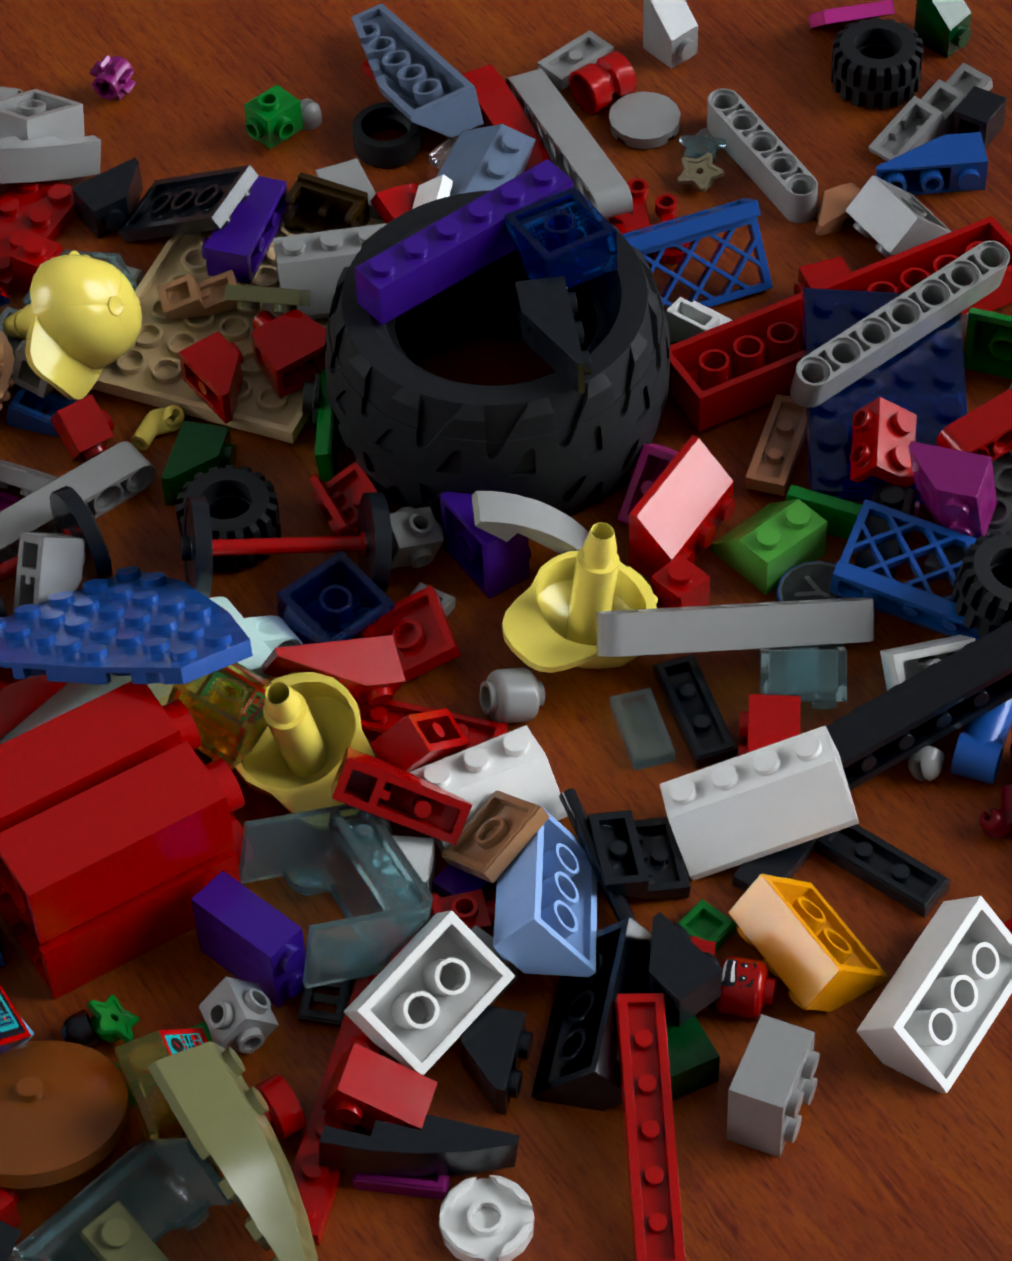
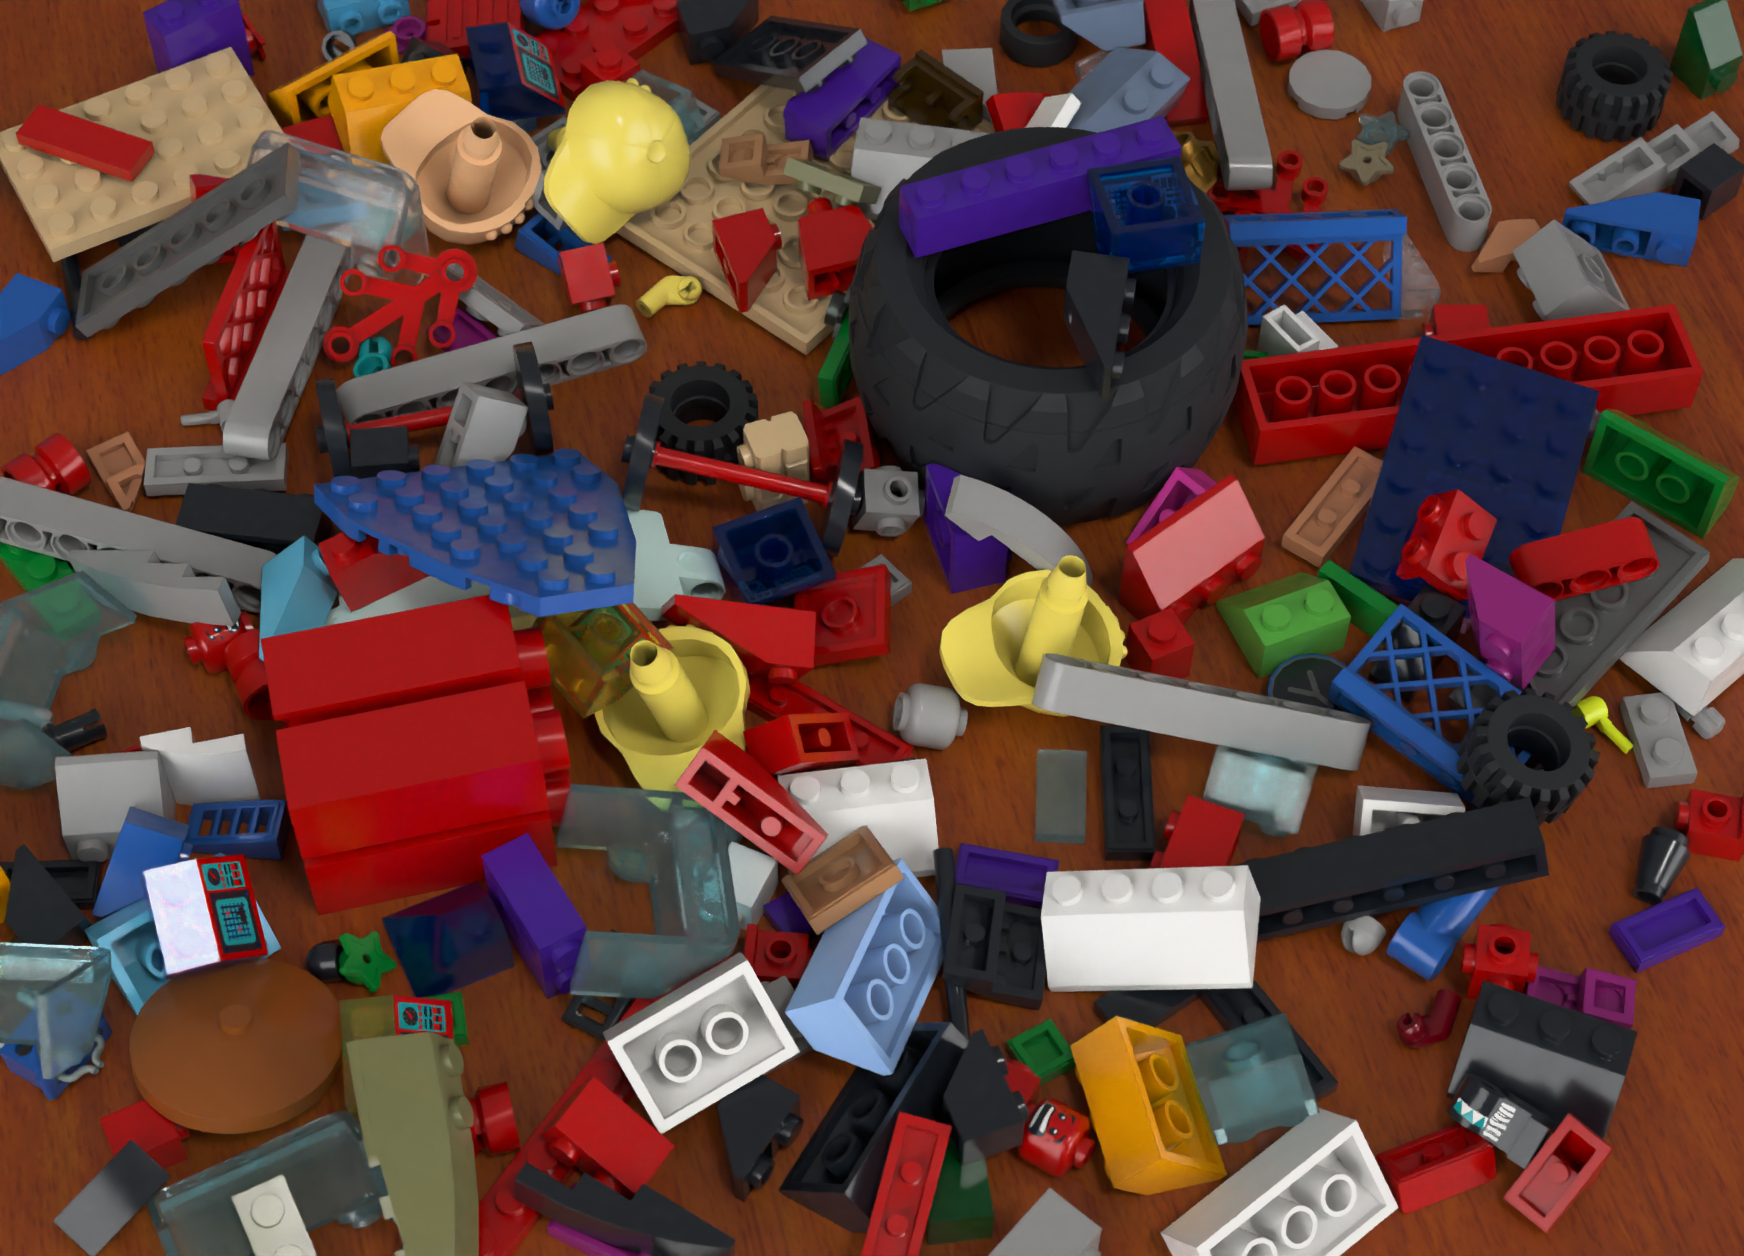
camera: 15 degrees right, 5 degrees up
dark green slope [161,420,237,506] -> none
light grey brick [198,976,279,1054] -> none
light grey beam [790,241,1010,408] -> none
dark pink tile [808,0,895,29] -> none
none -> clear blue slope [382,881,514,998]
none -> tan brick [736,411,809,516]
none -> dark purple tile [955,843,1059,909]
none -> clear light blue slope [1185,1012,1320,1146]
none -> clear slope [1383,234,1441,319]

